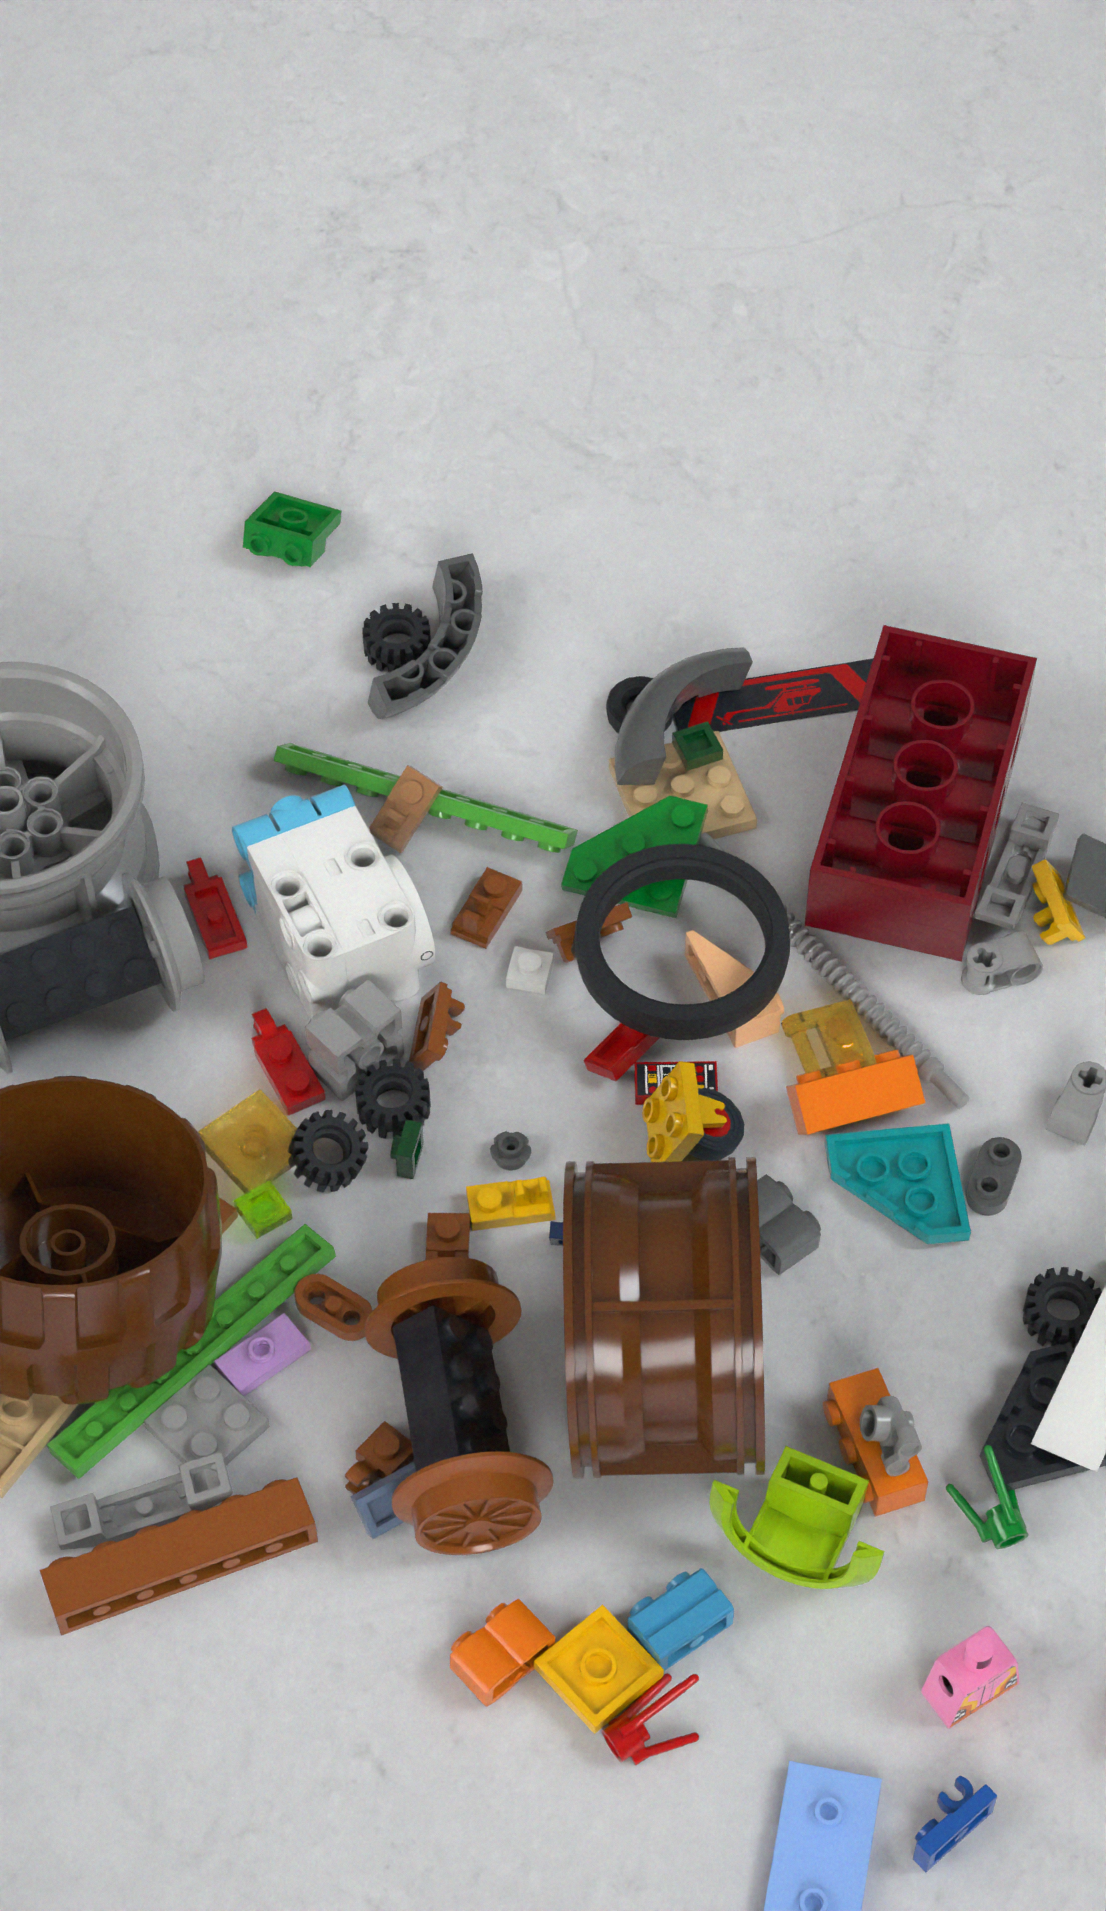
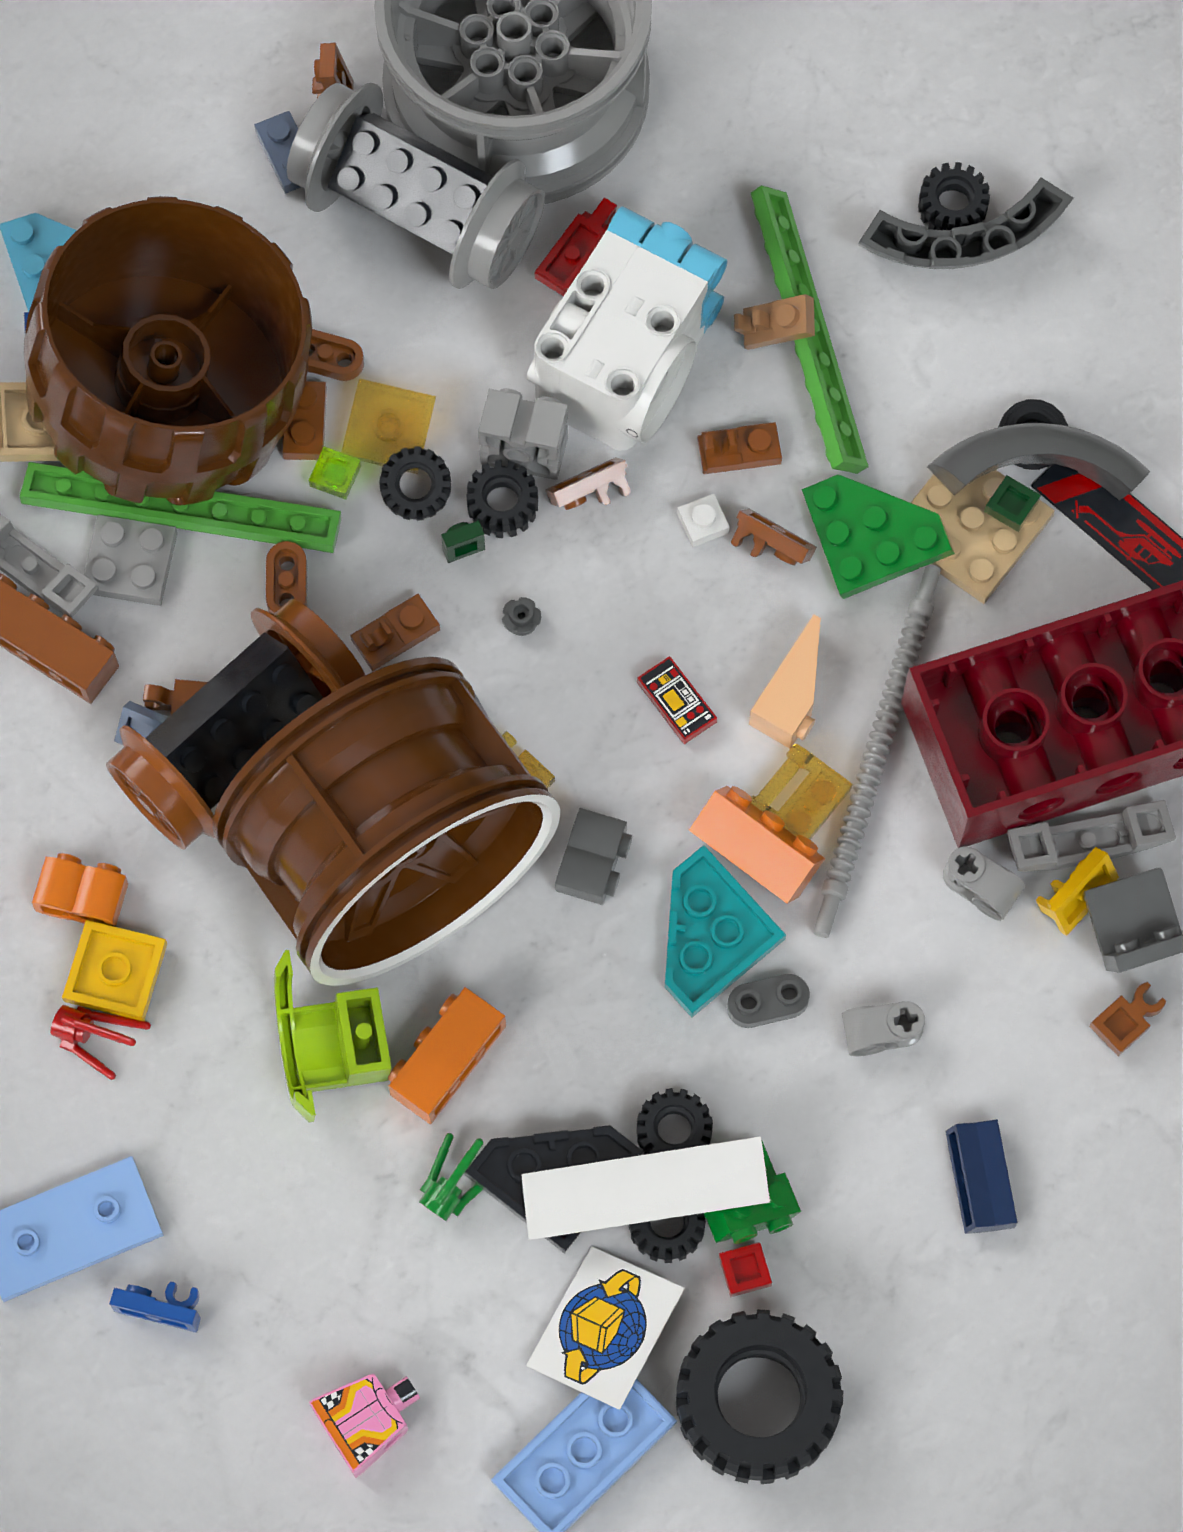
camera: 55 degrees right, 15 degrees up
lavender plate [214,1313,311,1396] -> none
green plate [243,491,342,567] -> none
red hinge [251,1008,326,1116] -> none
yellow plate [466,1177,556,1231] -> none
black tyre [574,844,790,1040] -> none
red tile [583,1023,660,1081] -> none
dark azure brick [627,1568,734,1671] -> none
yellow plate [642,1061,745,1162] -> none
light grey plate [860,1396,922,1476] -> none
bright pink torso [921,1626,1019,1729] -> none

